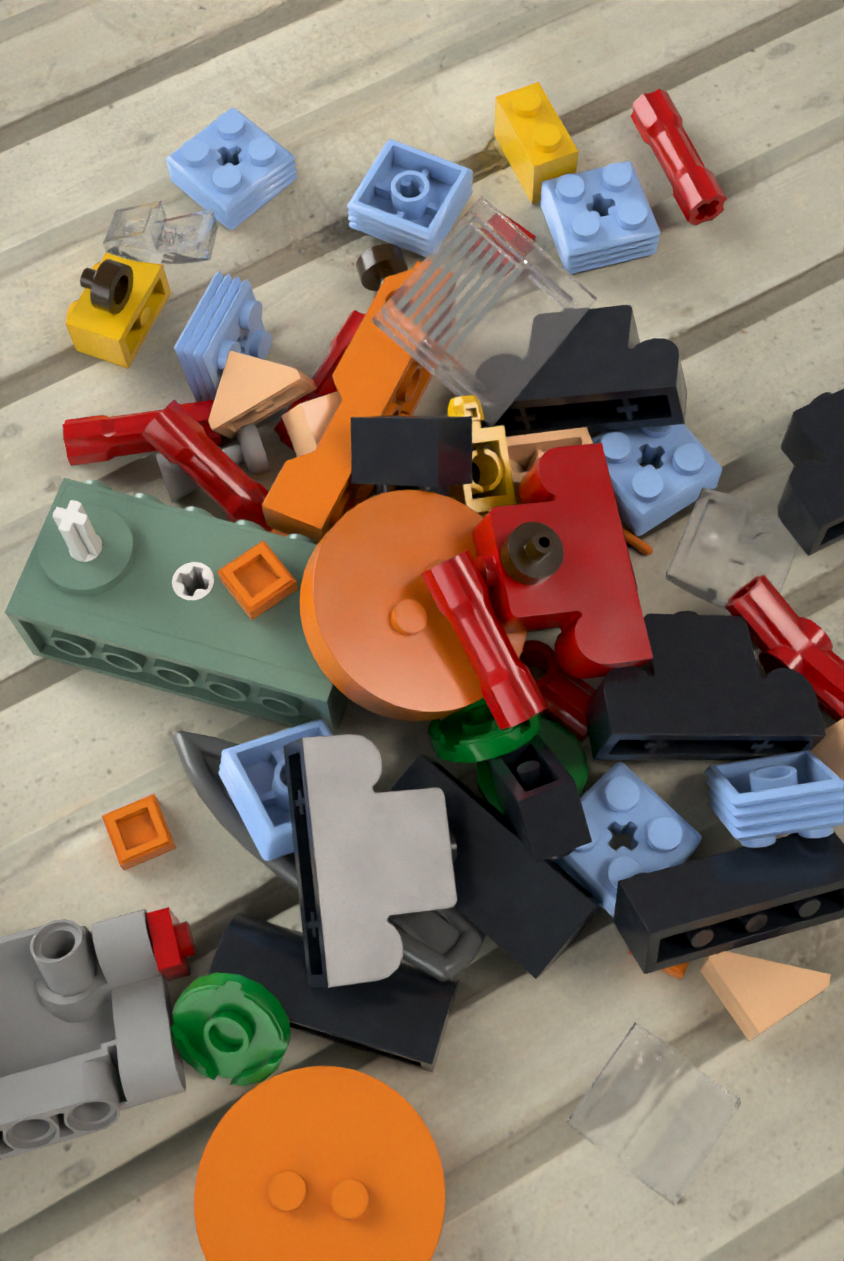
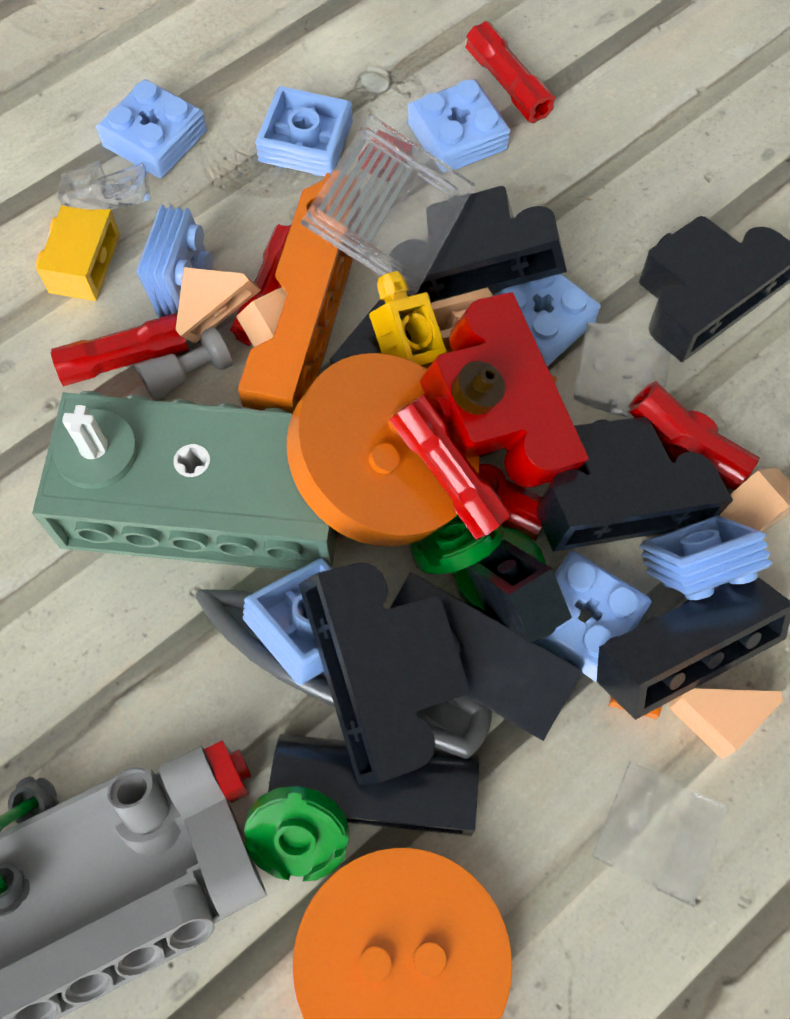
camera: 15 degrees left, 0 degrees up
dark brown tile [80,259,134,314] -> none
orange tile [102,794,177,871] -> none
red axle [141,400,274,532] -> none
orange tile [217,540,298,621] -> none
black brick [350,416,472,496] -> none
dark brown tile [356,244,408,291] -> none
yellow brick [494,82,579,204] -> none

